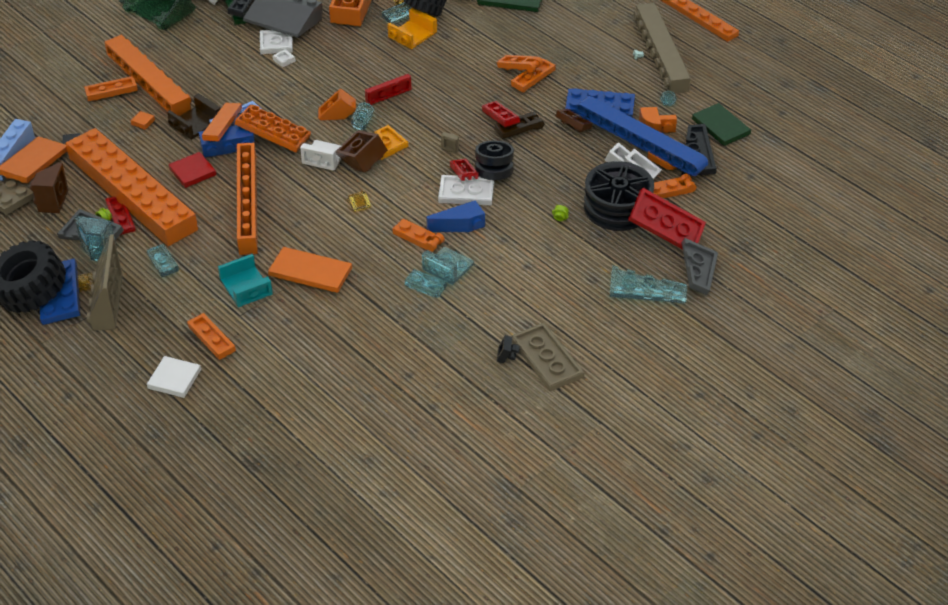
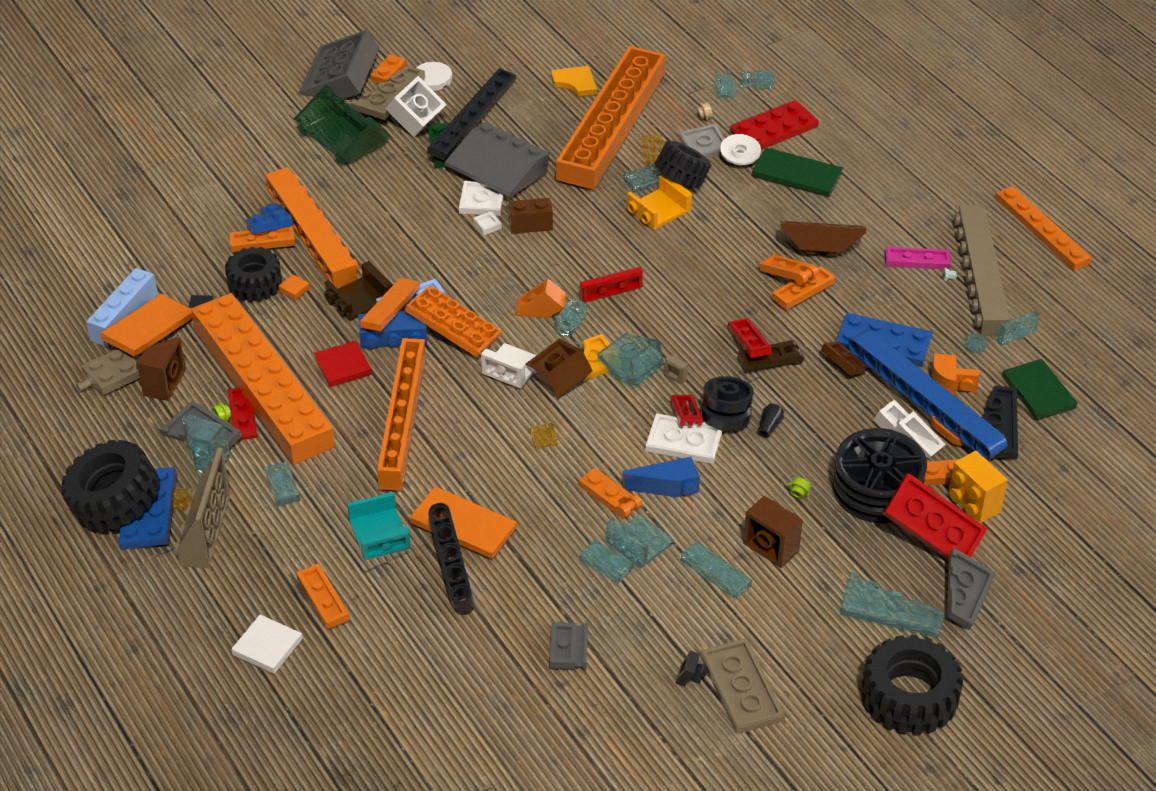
camera: 10 degrees right, 0 degrees up
none -> black tyre [225,247,282,302]
none -> blue plate [246,203,293,234]
none -> black beam [428,503,475,615]
none -> reddish brown slope [506,198,553,234]
none -> dark grey plate [550,622,588,669]
none -> clear light blue slope [597,333,665,385]
none -> clear light blue plate [680,541,752,600]
none -> reddish brown brick [743,496,803,568]
none -> black cone [757,403,784,438]
none -> reddish brown wedge [780,220,867,256]
none -> black tyre [861,635,963,735]
none -> dark pink tile [885,247,951,270]
none -> light orange brick [948,451,1008,523]
none -> clear light blue plate [997,311,1040,346]

